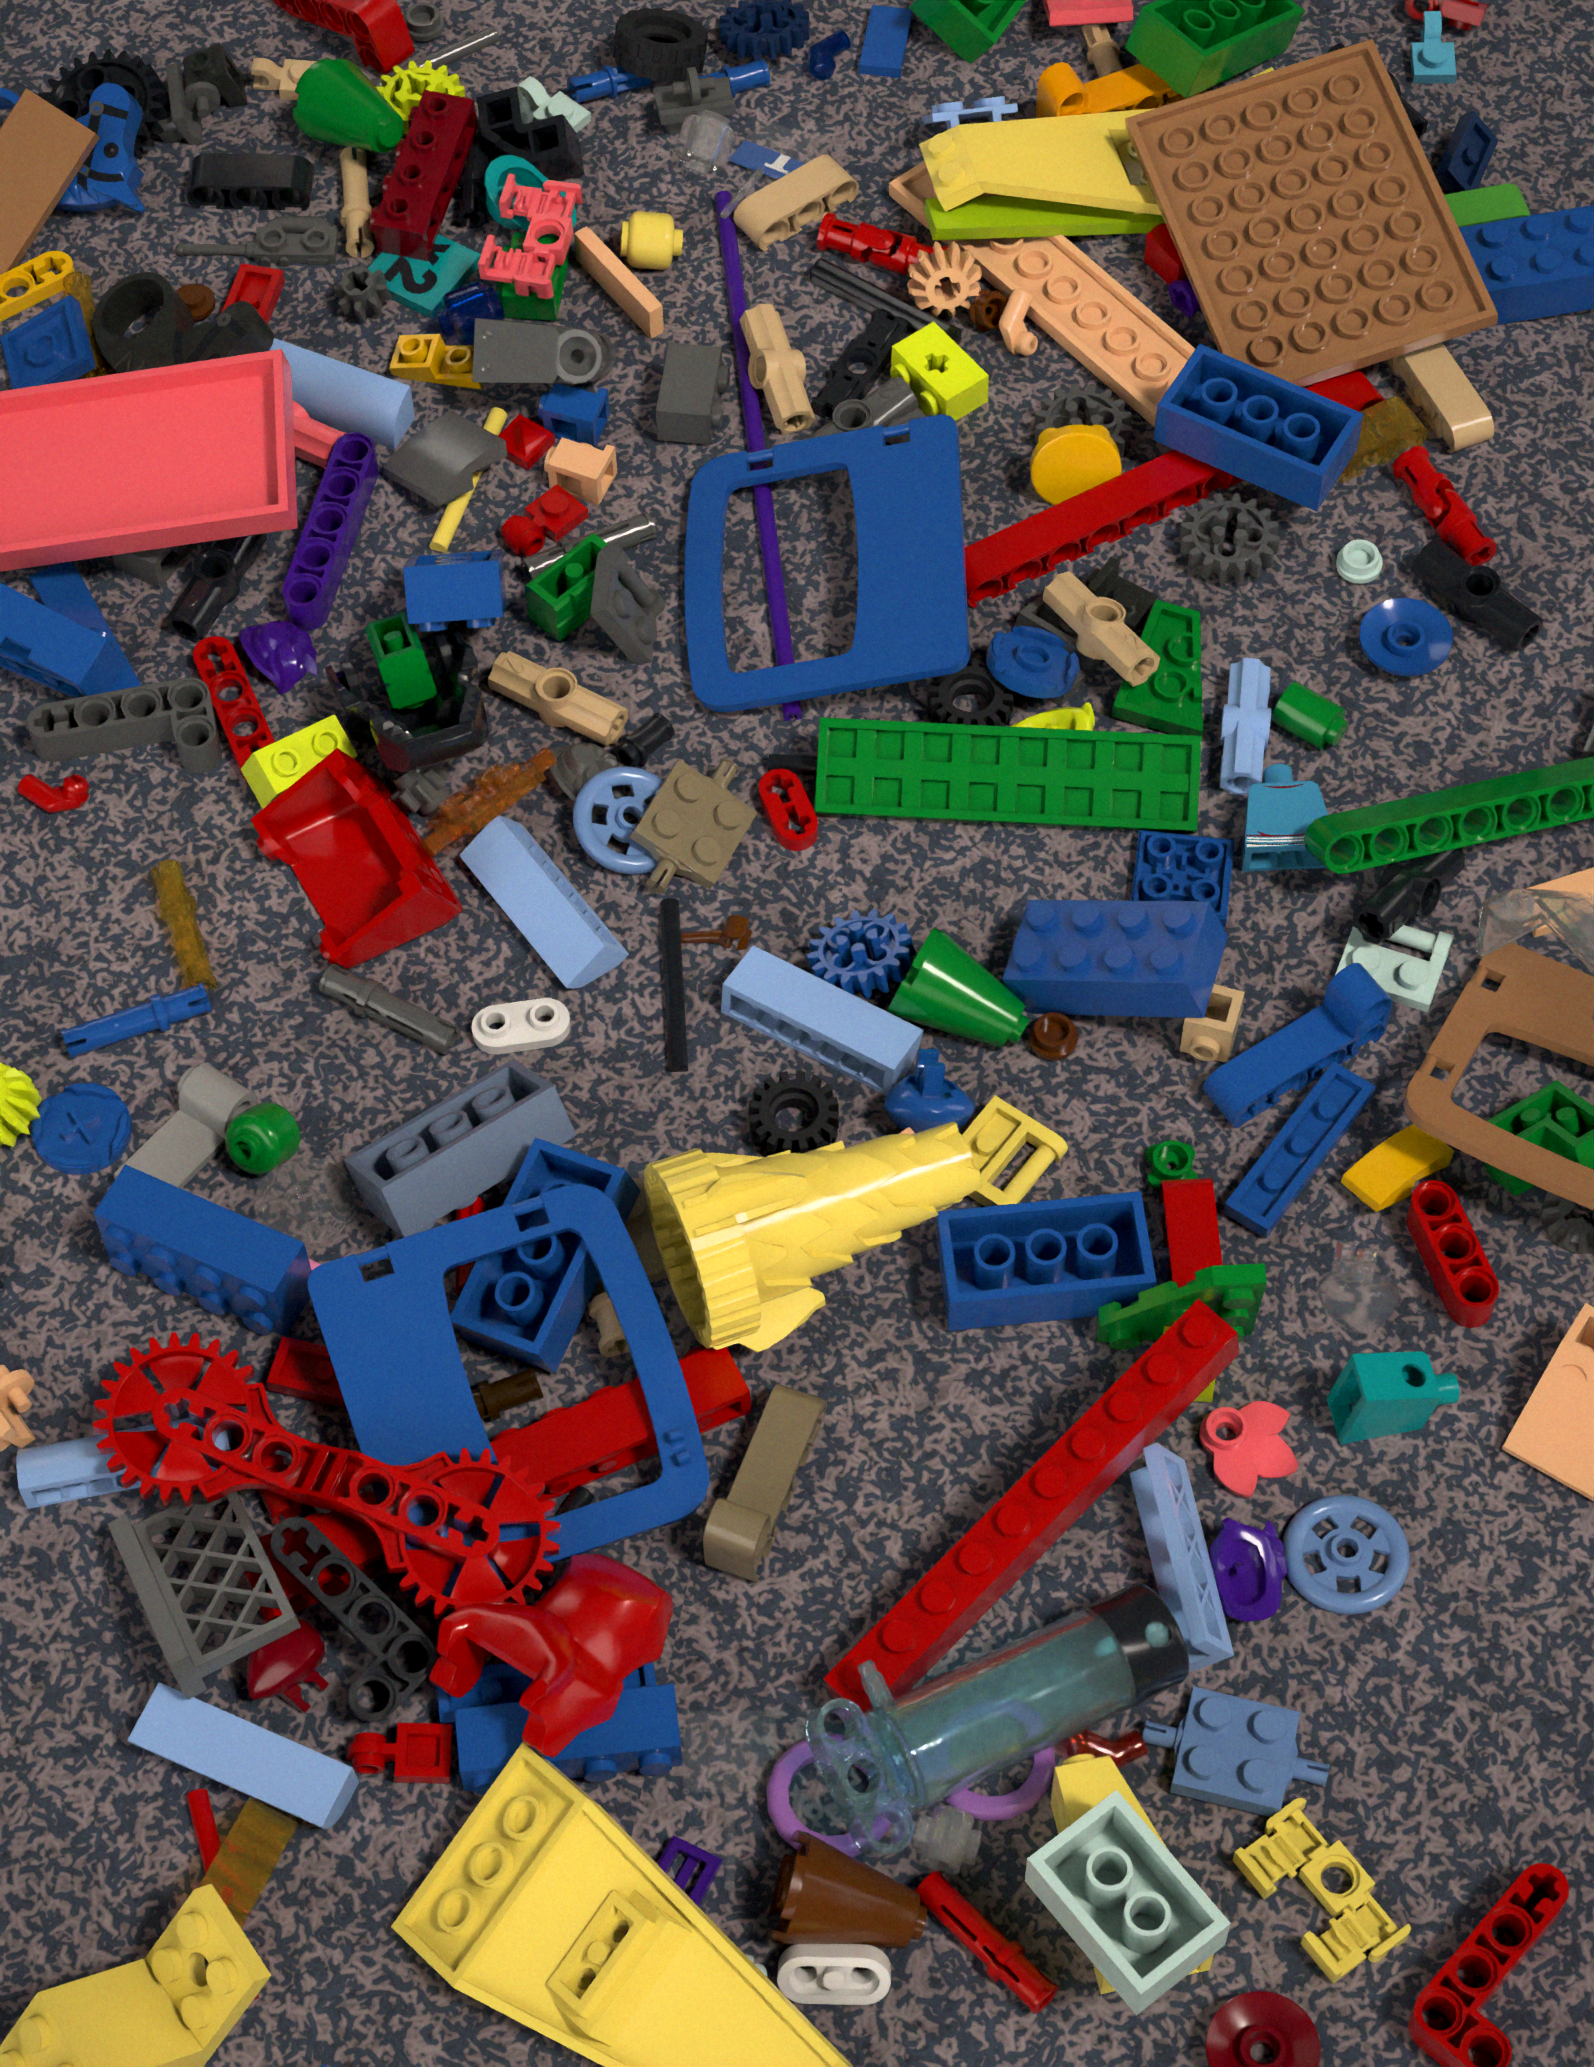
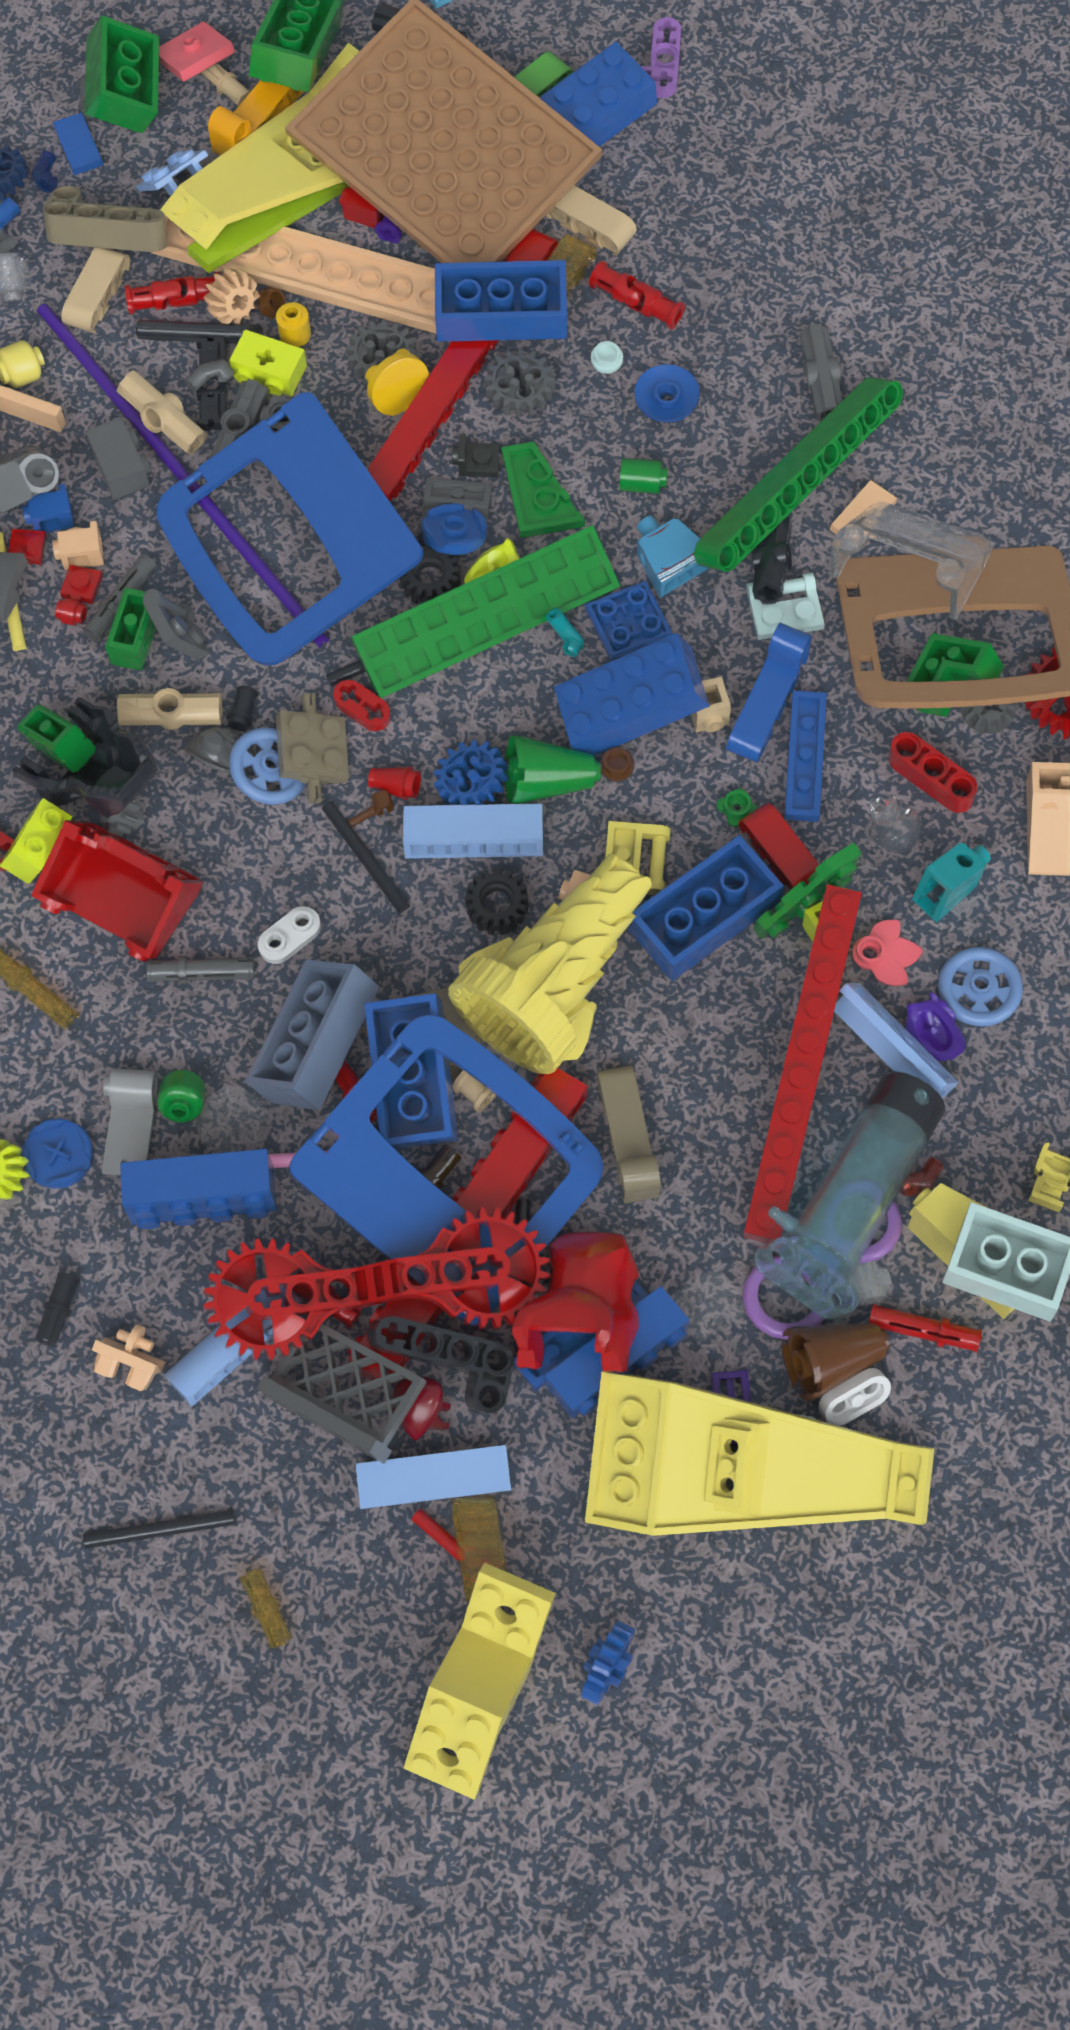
camera: 30 degrees left, 10 degrees up
blue pin [61,982,213,1059] -> none
red plate [266,1336,347,1409] -> none
red plate [347,1722,453,1784] -> none
blue brick [403,549,507,631] -> none
clear orange plate [420,747,556,857] -> none
light blue brick [459,814,629,989] -> none
clear piece [720,119,826,219] -> none
blue piece [883,1049,976,1133] -> none
light nougat arm [999,289,1038,356] -> none
tan piece [1042,571,1160,687] -> none
medium blue plate [1141,1686,1330,1817] -> none
light blue piece [1219,658,1271,795] -> none
yellow slope [1341,1124,1454,1212] -> none
black piece [1411,540,1544,652] -> none
dark blue plate [1435,110,1499,193] -> none
none -> dark tan beam [43,186,167,252]
none -> dark grey arm [184,359,234,392]
none -> yellow brick [276,302,311,347]
none -> red cone [368,766,421,800]
none -> teal arm [546,608,584,657]

